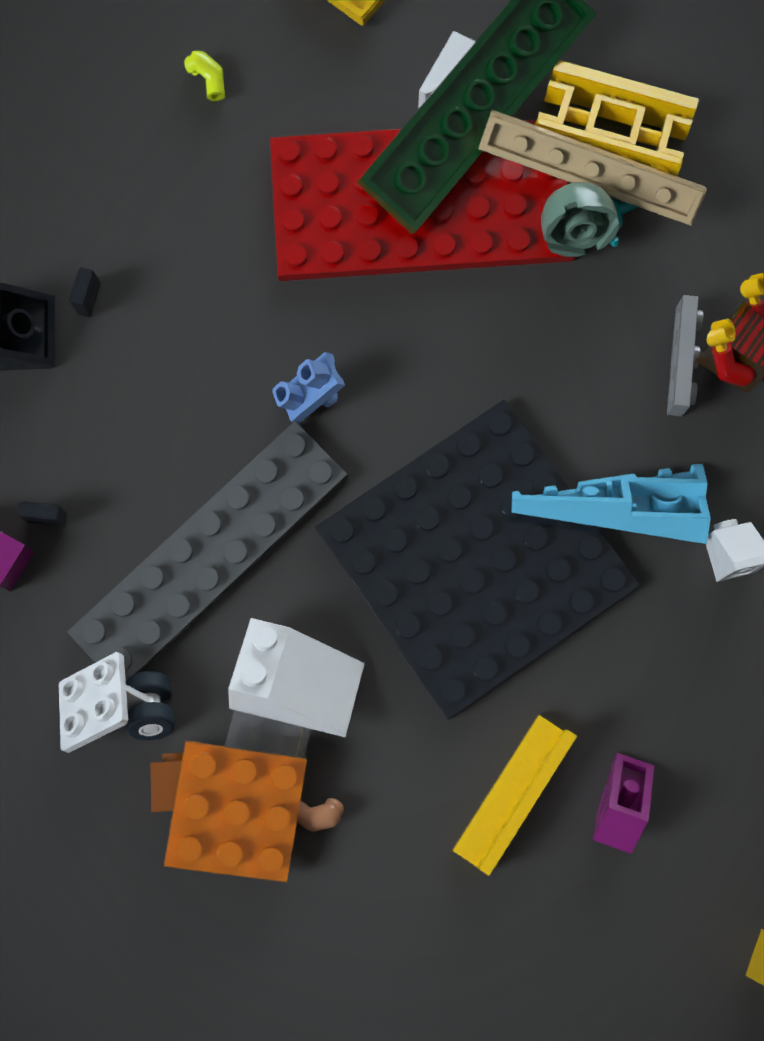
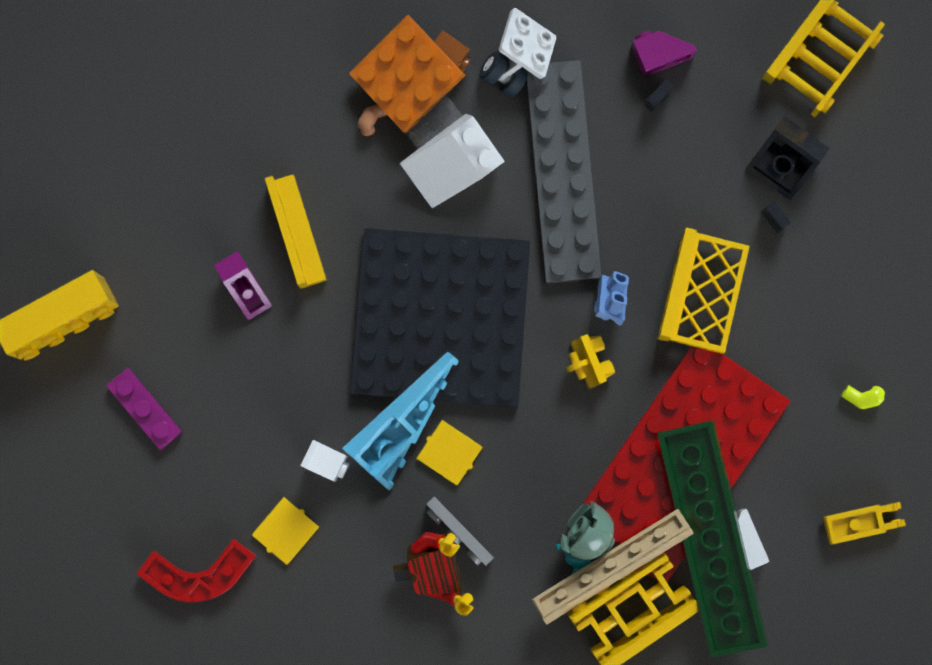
camera: 125 degrees right, 5 degrees up
none -> yellow piece [416,420,483,485]
none -> yellow hips [565,334,615,389]
none -> yellow fence [657,228,750,354]

